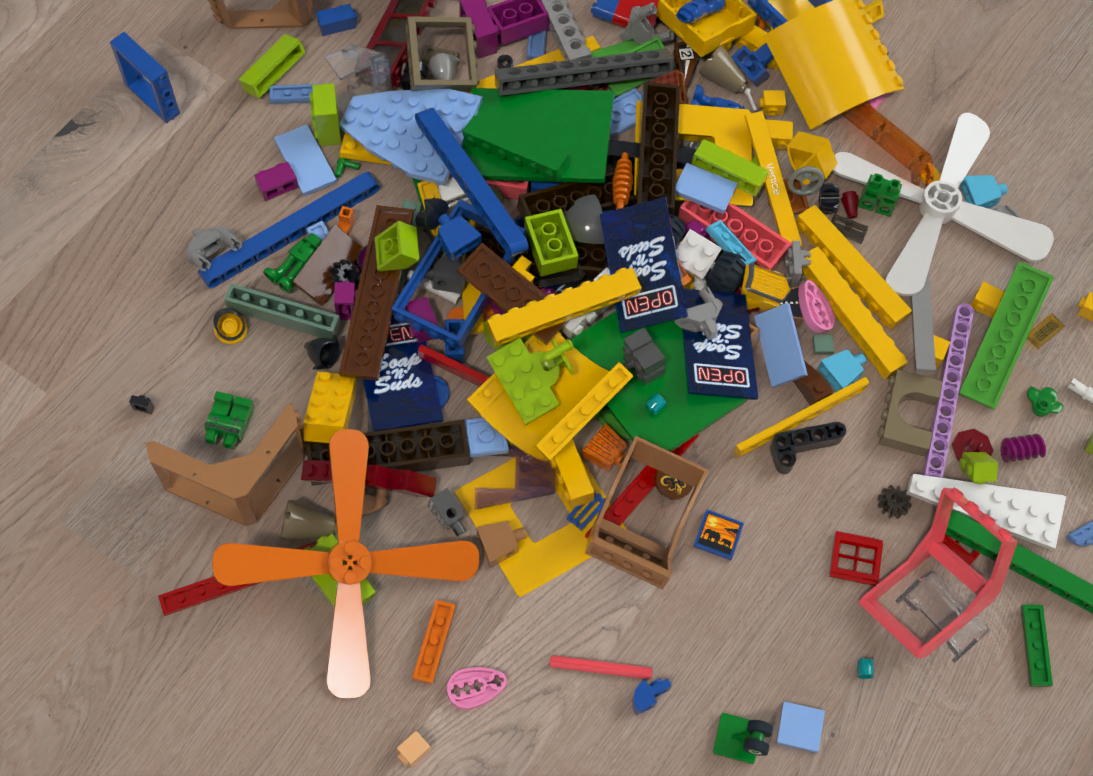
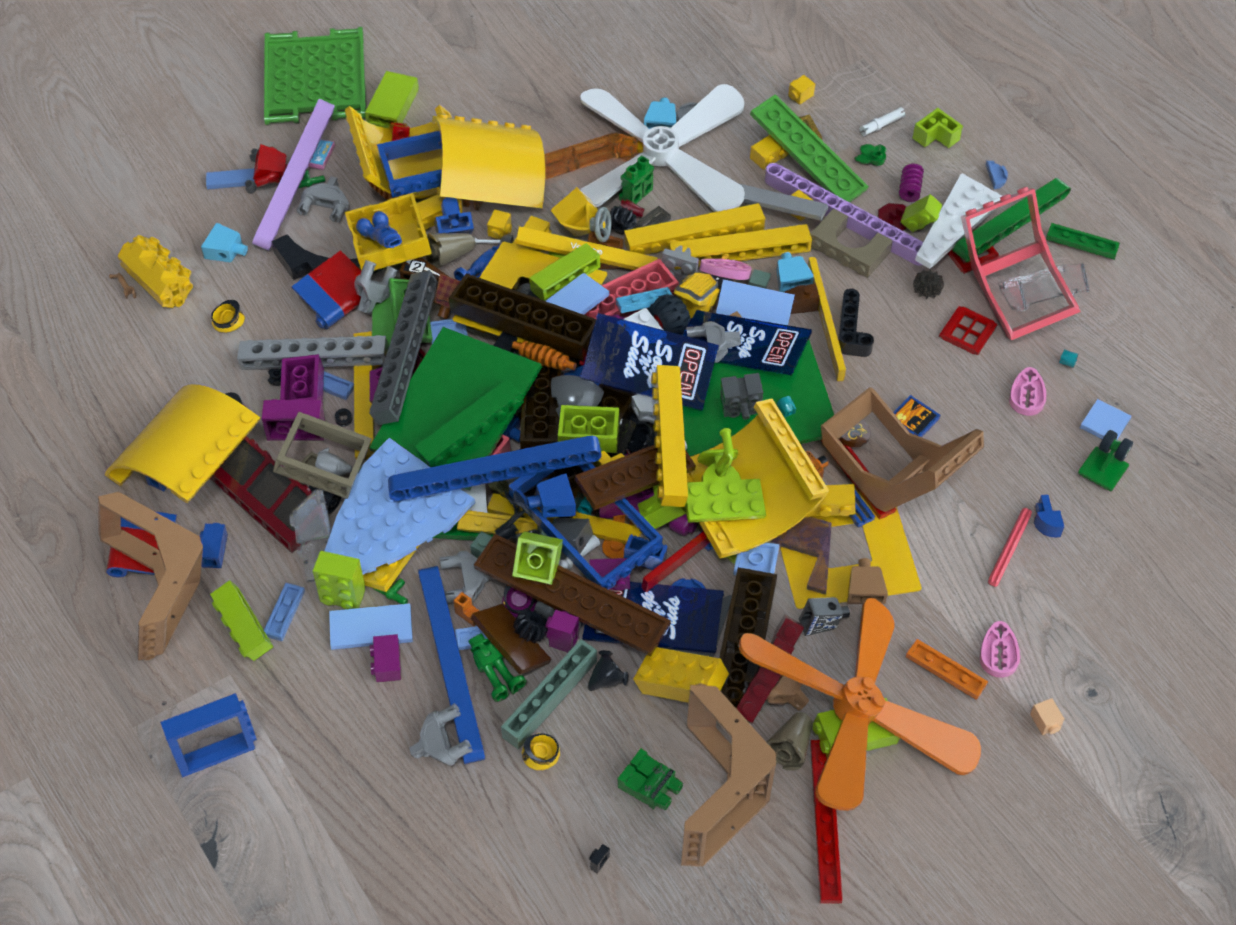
camera: 65 degrees left, 10 degrees down
none -> light grey connector [440,551,494,604]
none -> bright pink piece [1009,367,1046,416]

